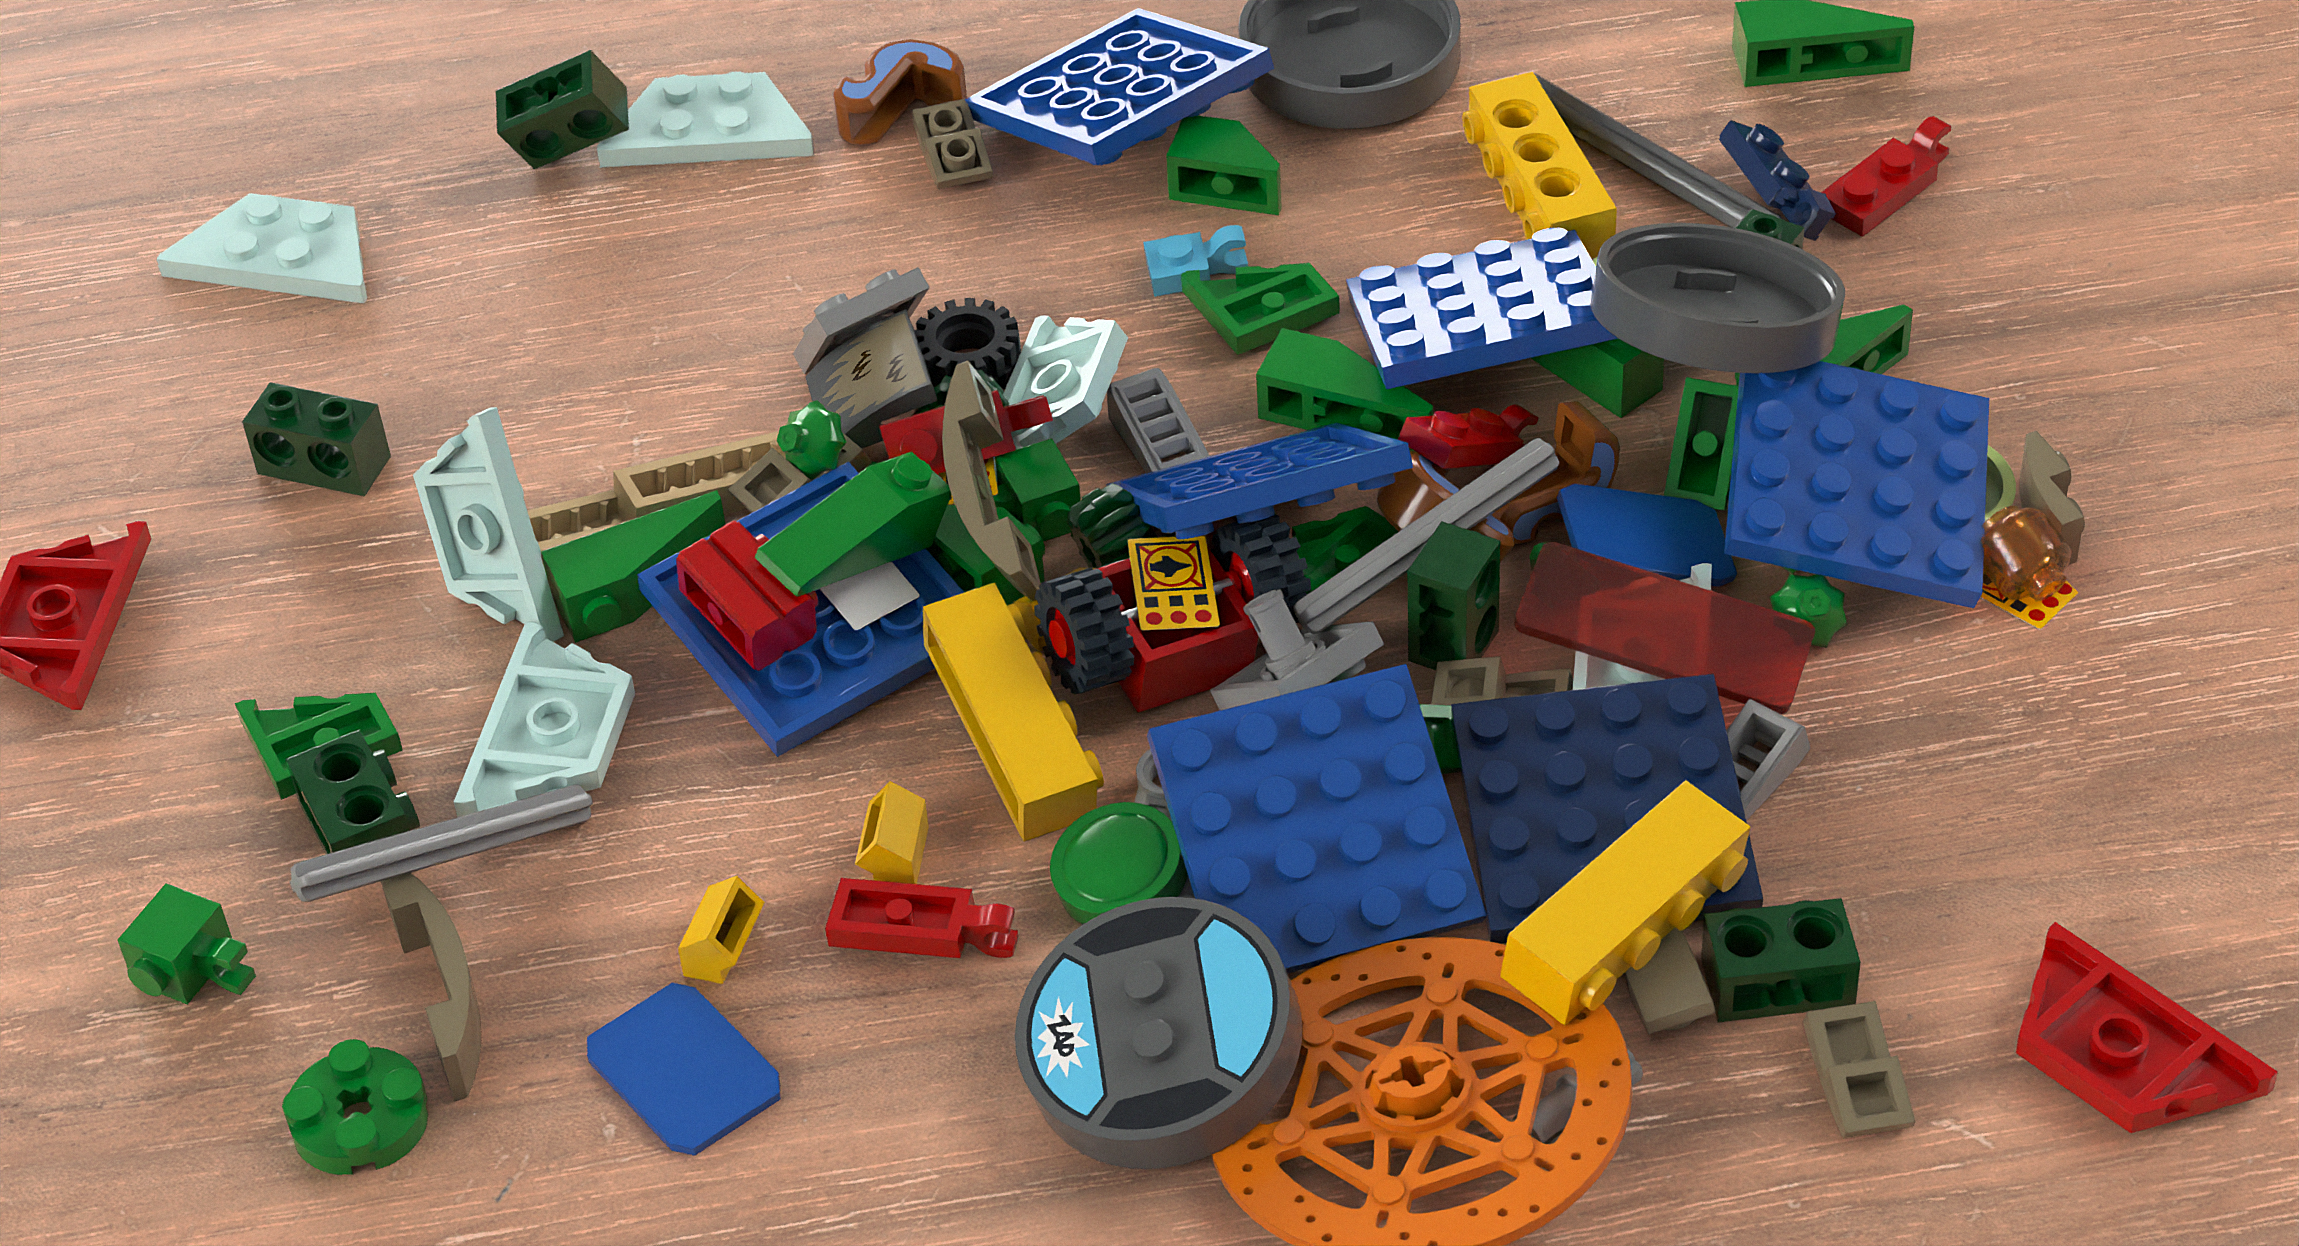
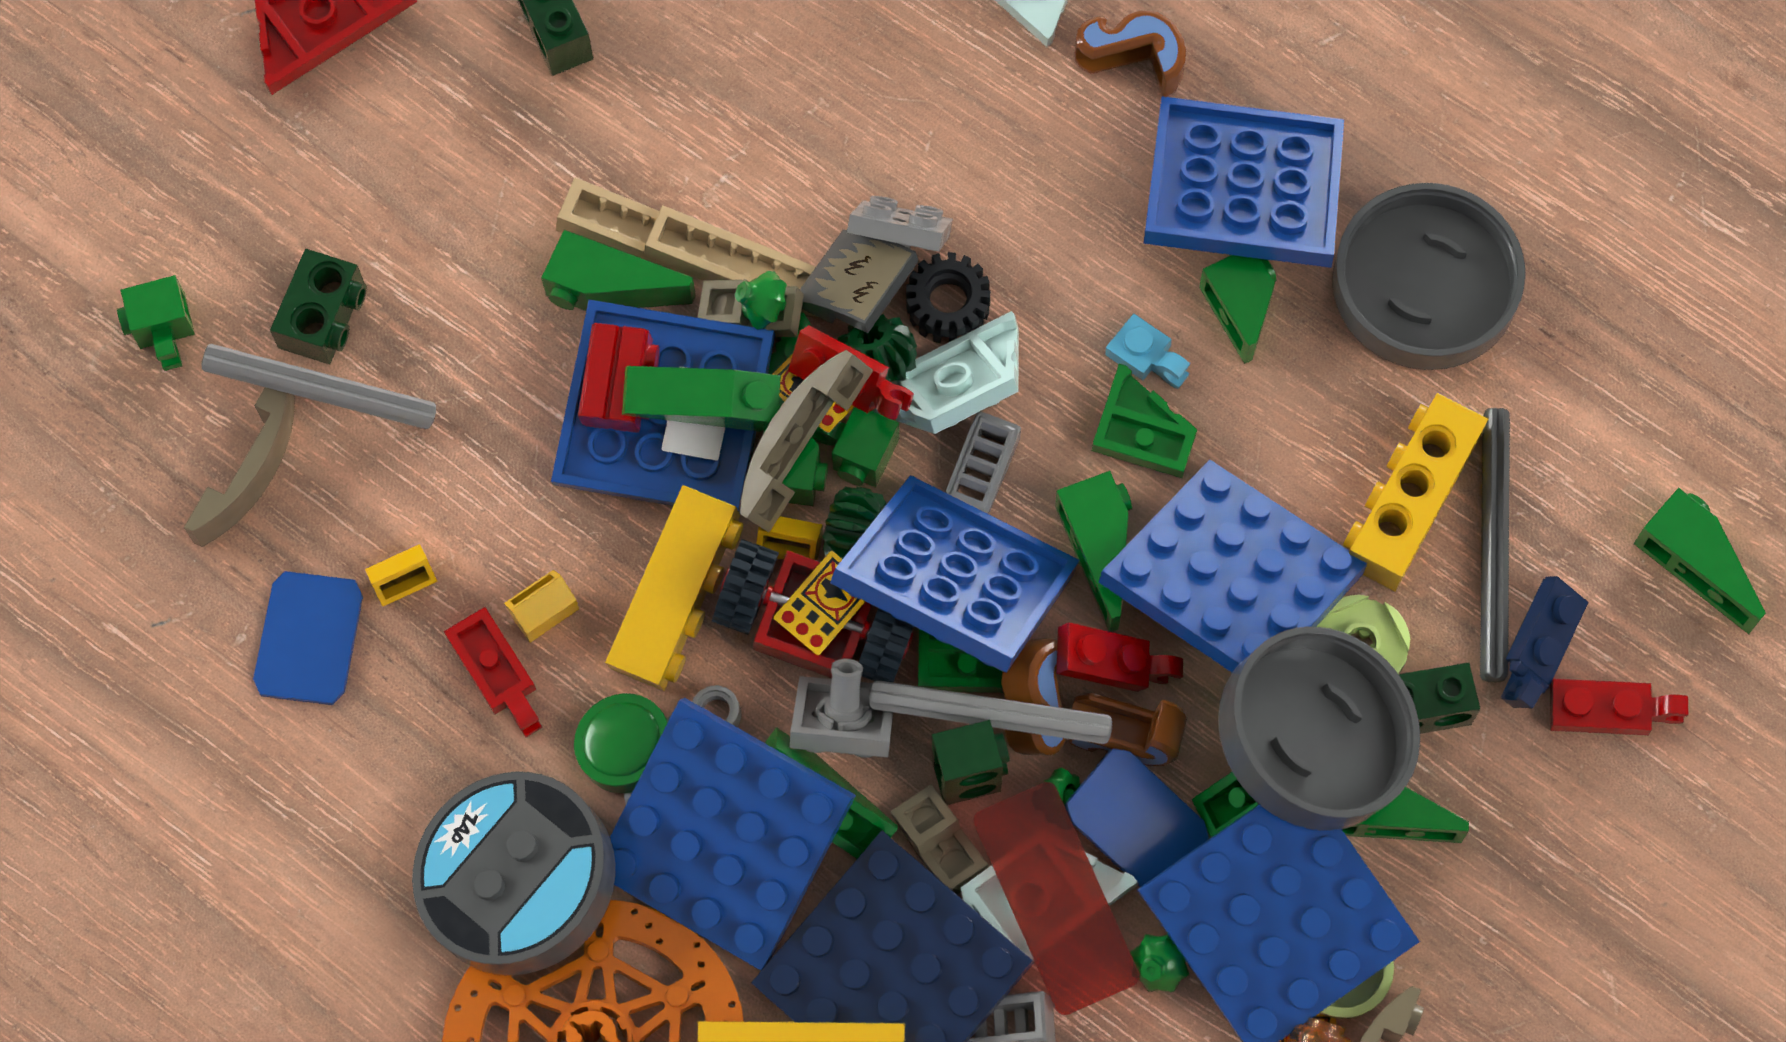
camera: 45 degrees right, 25 degrees up
green wing [235,692,403,800] -> none
green plate [282,1039,428,1175] -> none
light aqua wing [413,407,564,642] -> none
light aqua wing [454,622,635,817] -> none
dark tan slope [912,99,993,189] -> none

